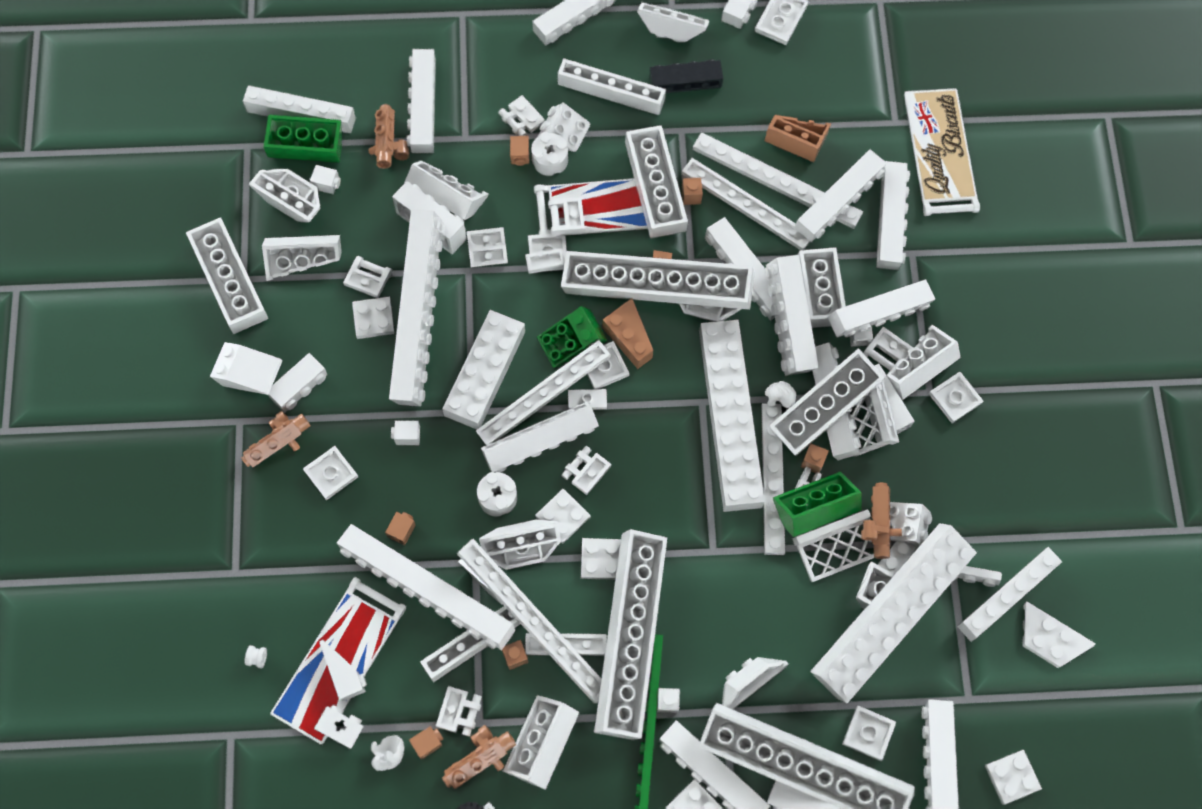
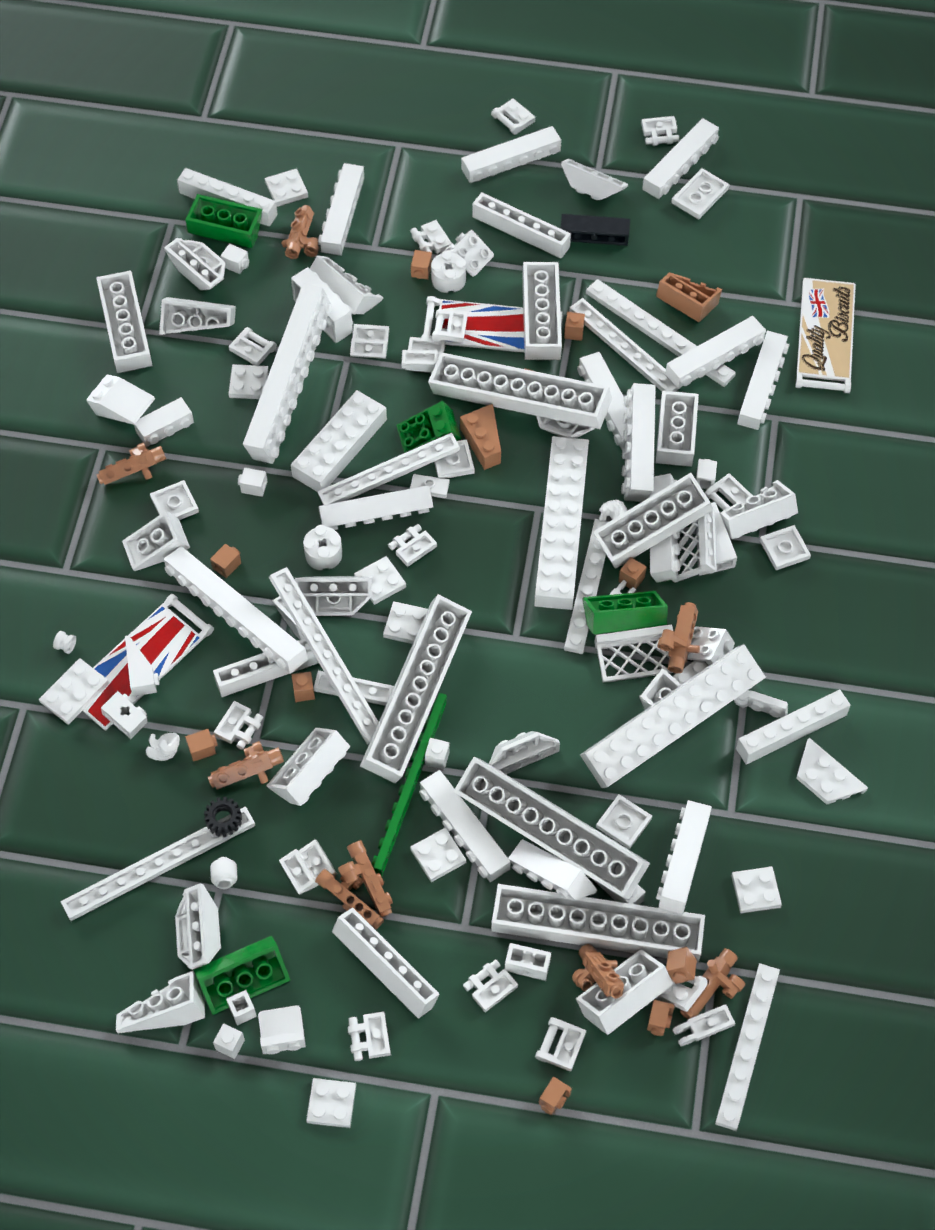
camera: 15 degrees right, 10 degrees down
white brick [827,280,935,337] -> none
none -> white plate [39,658,109,725]
none -> white slope [122,511,190,571]
none -> white plate [265,169,308,207]

